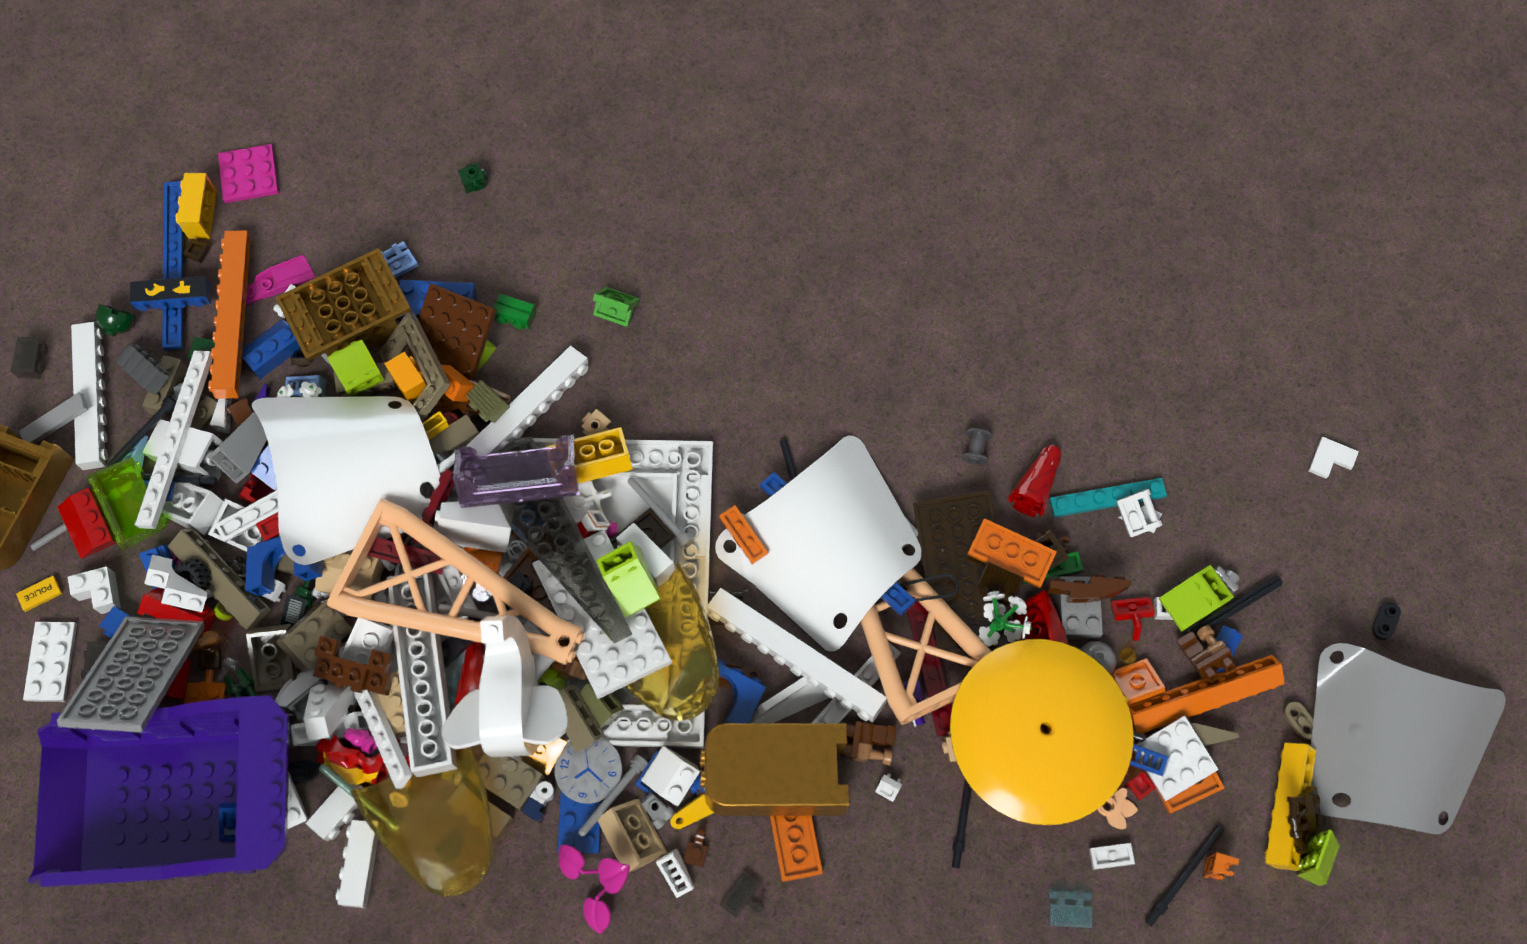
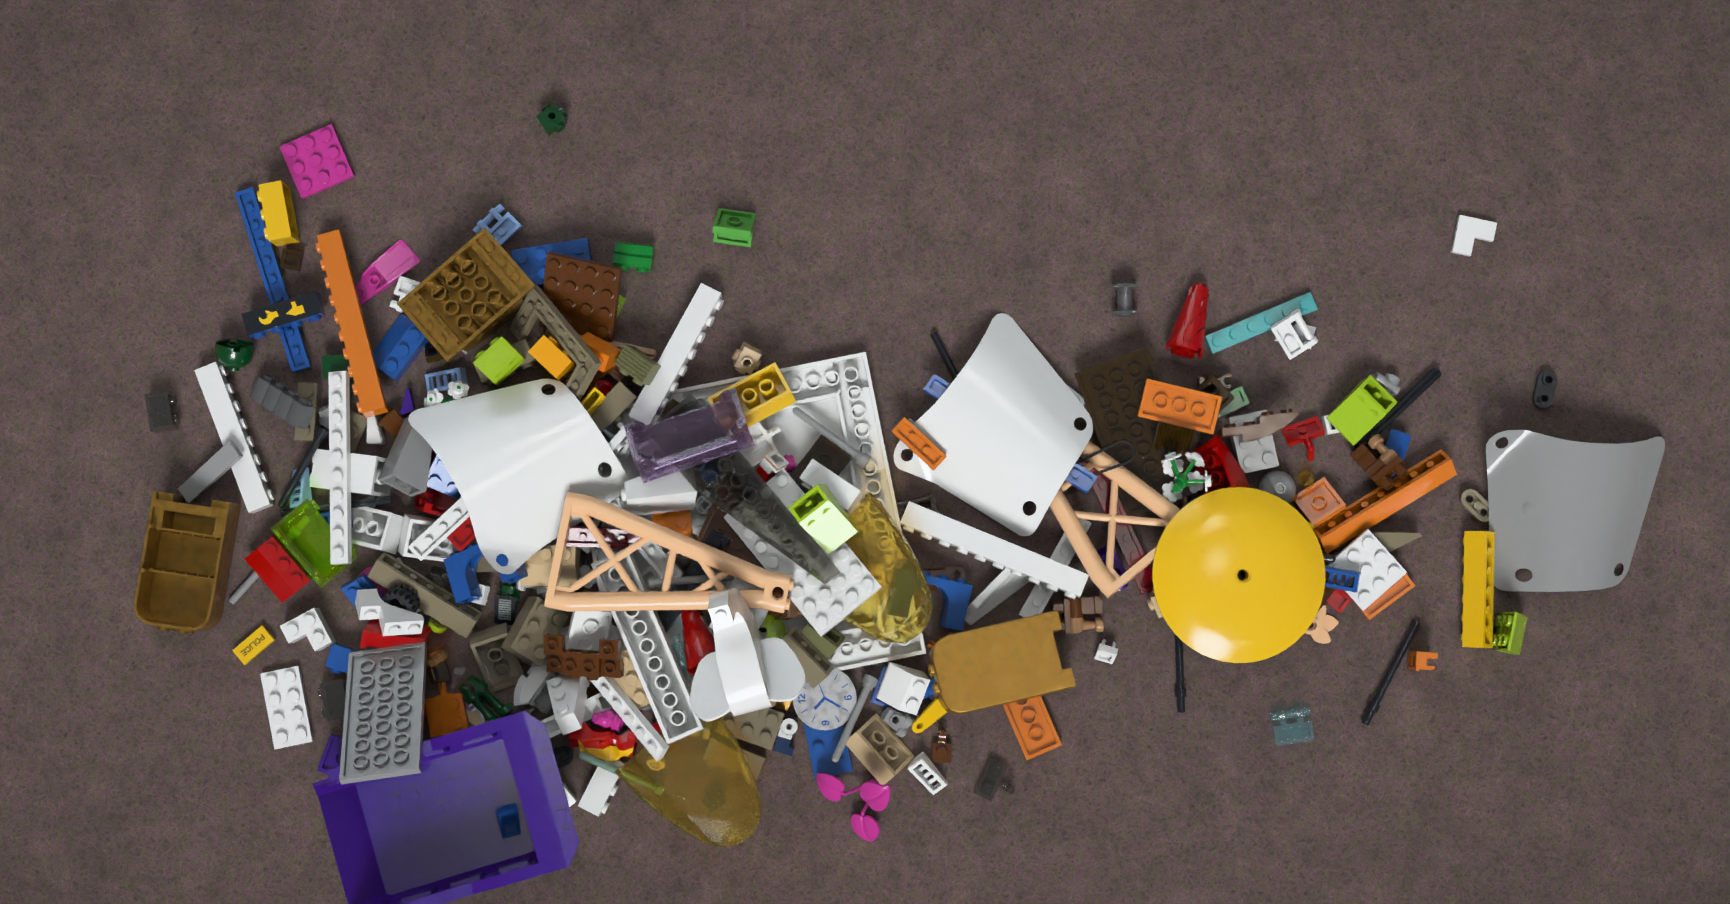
camera: 10 degrees left, 15 degrees up
white brick [336,820,380,908] -> none
dark red plate [412,469,460,544] -> none
white plate [1089,843,1135,870] -> none
dark brown plate [1287,786,1324,854] -> none

